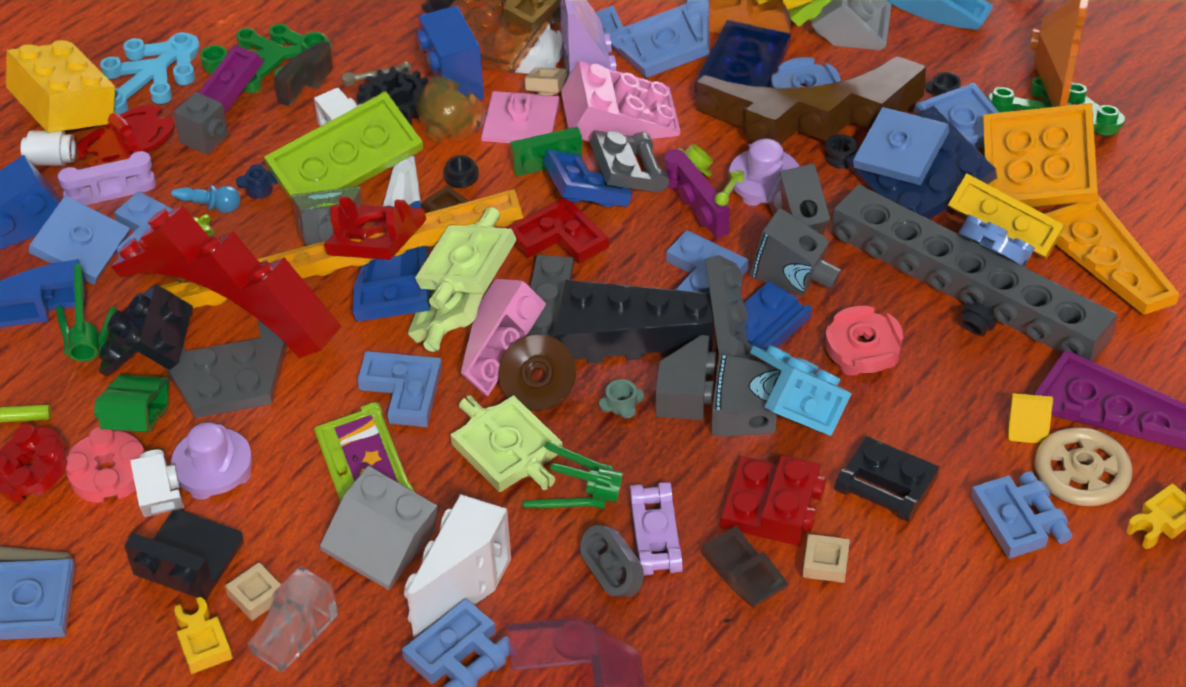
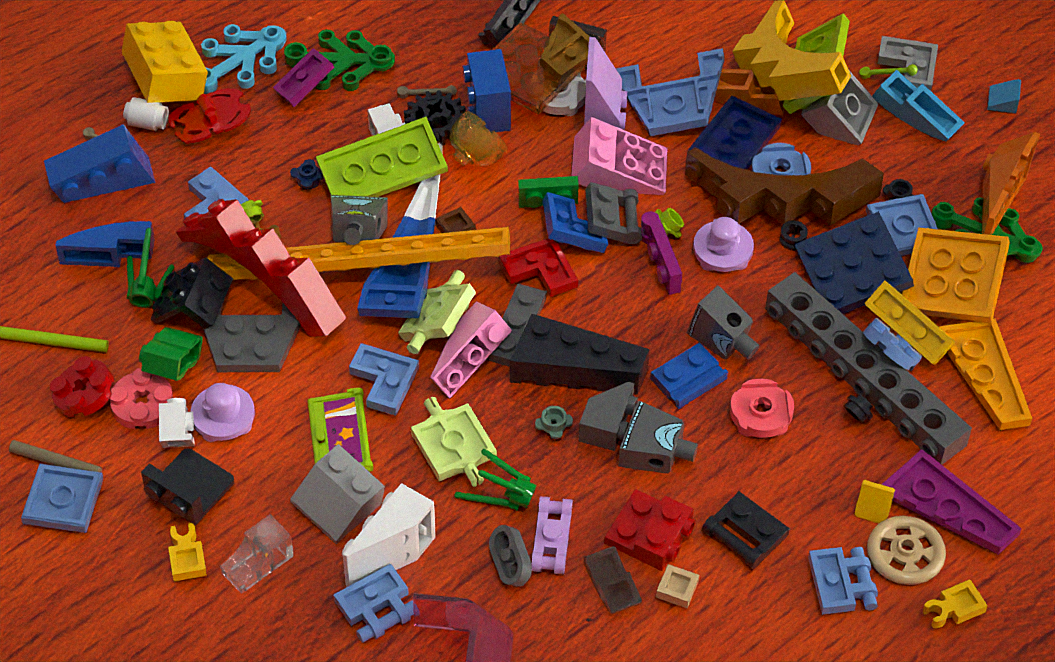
camera: 10 degrees right, 5 degrees up
medium blue plate [28,196,130,285] -> none
lavender plate [58,151,156,205] -> none
dark azure bar [171,185,241,213] -> none
dark grey brick [173,92,229,155] -> none
tan plate [225,563,286,621] -> none
clear smoke slope [274,41,333,107] -> none
red piece [324,196,427,260] -> none
yellowish green plate [415,207,517,309] -> none
black plate [444,155,479,188] -> none
bright pink piece [481,91,560,143] -> none
reddish brown dish [498,334,576,411] -> none
tan plate [525,67,568,96] -> none
medium blue plate [666,230,748,293] -> none
dark grey plate [705,255,756,361] -> none
lime hinge [715,170,744,206] -> none
medium azure bracket [750,345,852,436] -> none
dark grey torso [767,163,830,235] -> none
medium blue plate [853,107,949,185] -> none

